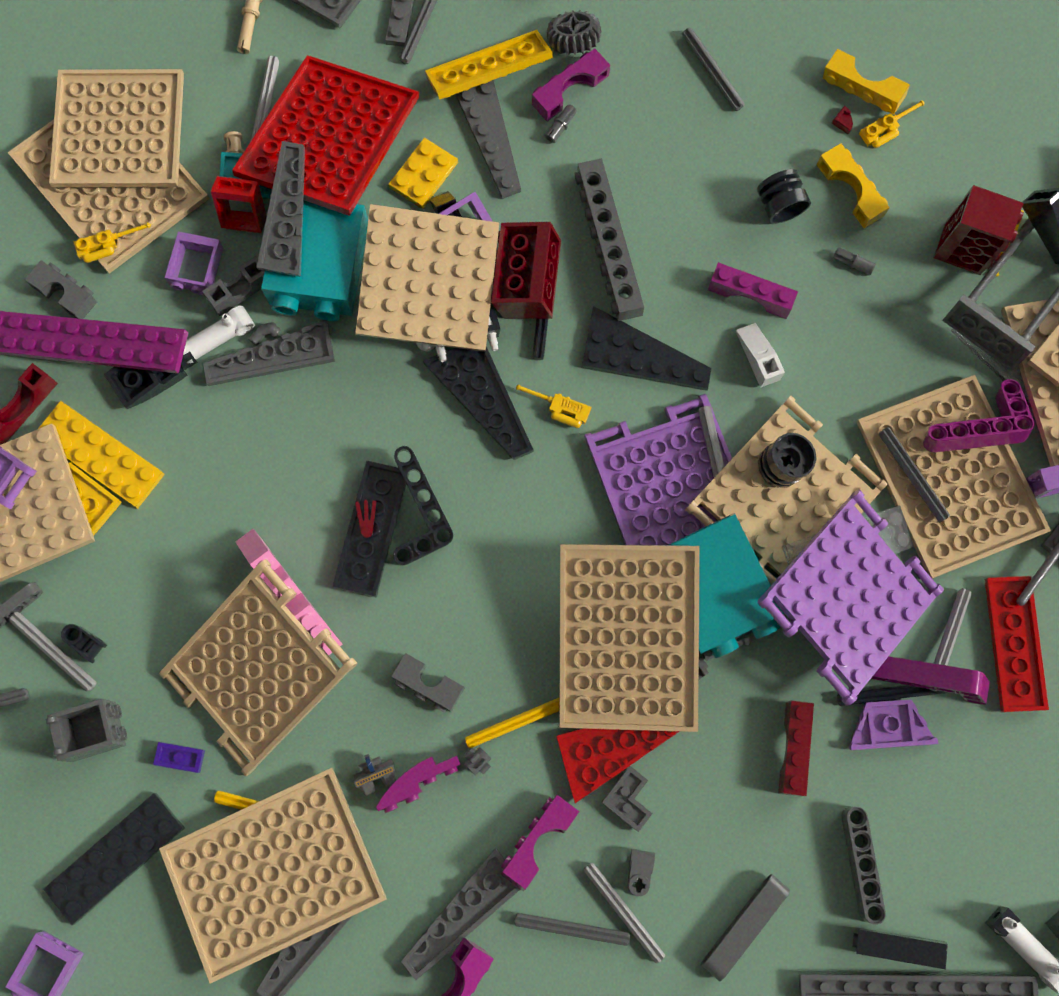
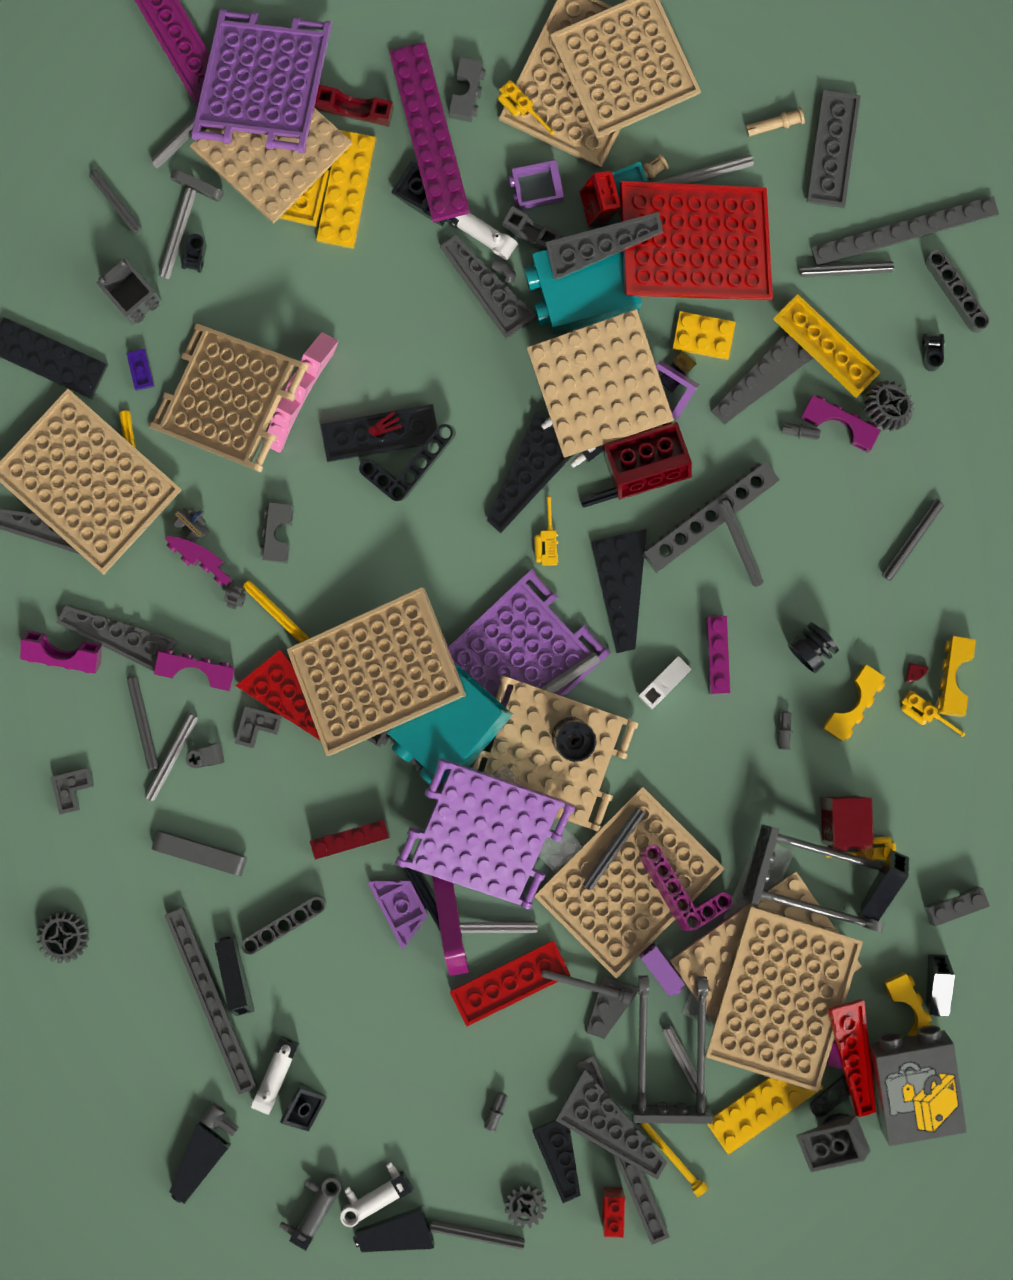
camera: 70 degrees right, 10 degrees up
none -> dark grey axle [718,499,764,587]

